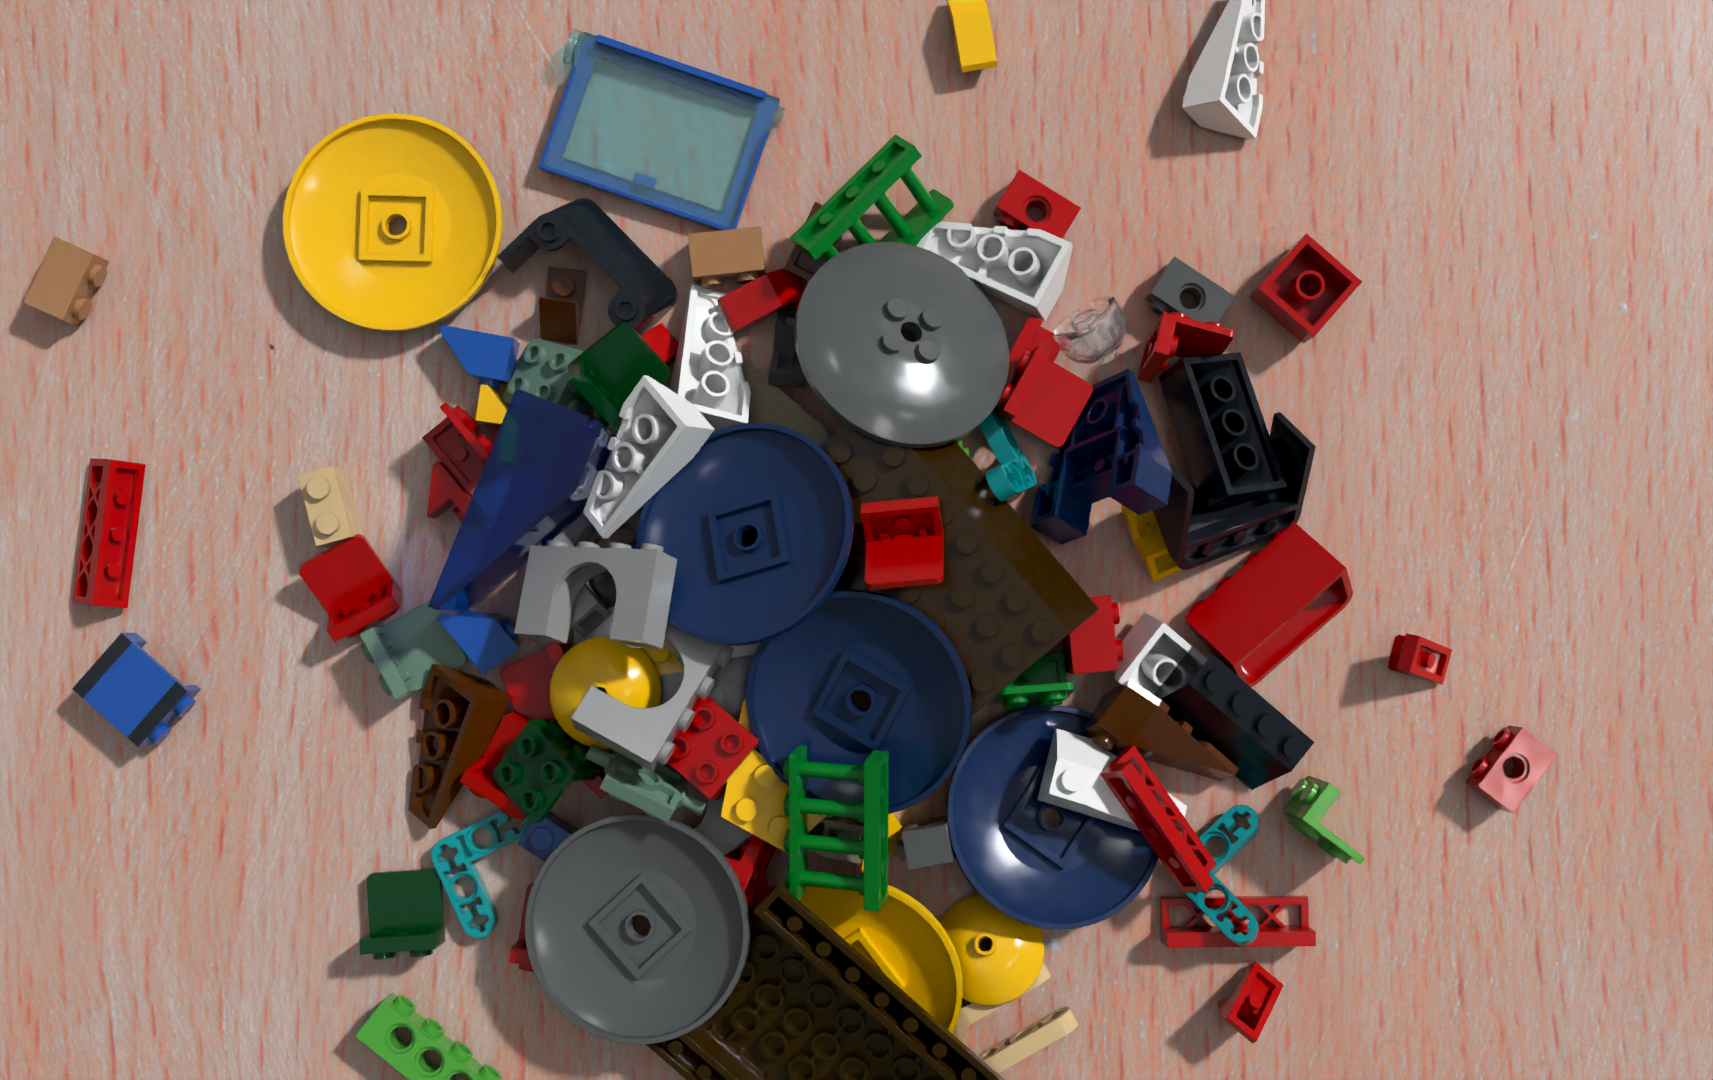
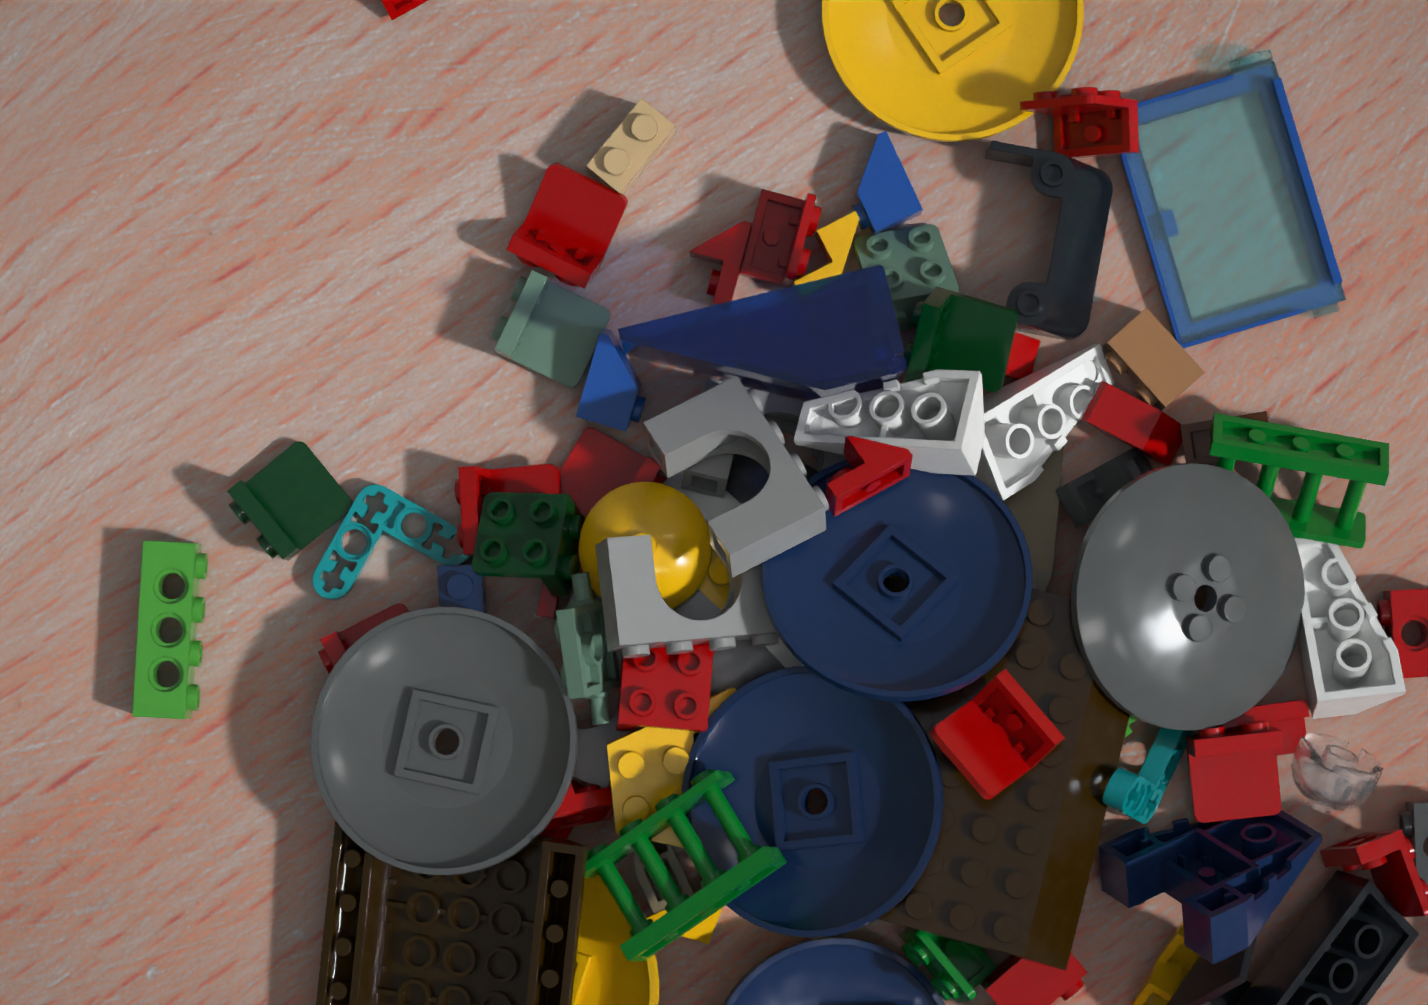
camera: 55 degrees right, 0 degrees up
blue panel [72,633,201,747] -> none
reddish brown wedge [408,664,510,829] -> none
reddish brown slope [539,267,587,345] -> none
dark grey brick [897,815,955,870] -> none
none -> red slope [825,436,913,517]
none -> red bracket [1020,87,1139,159]

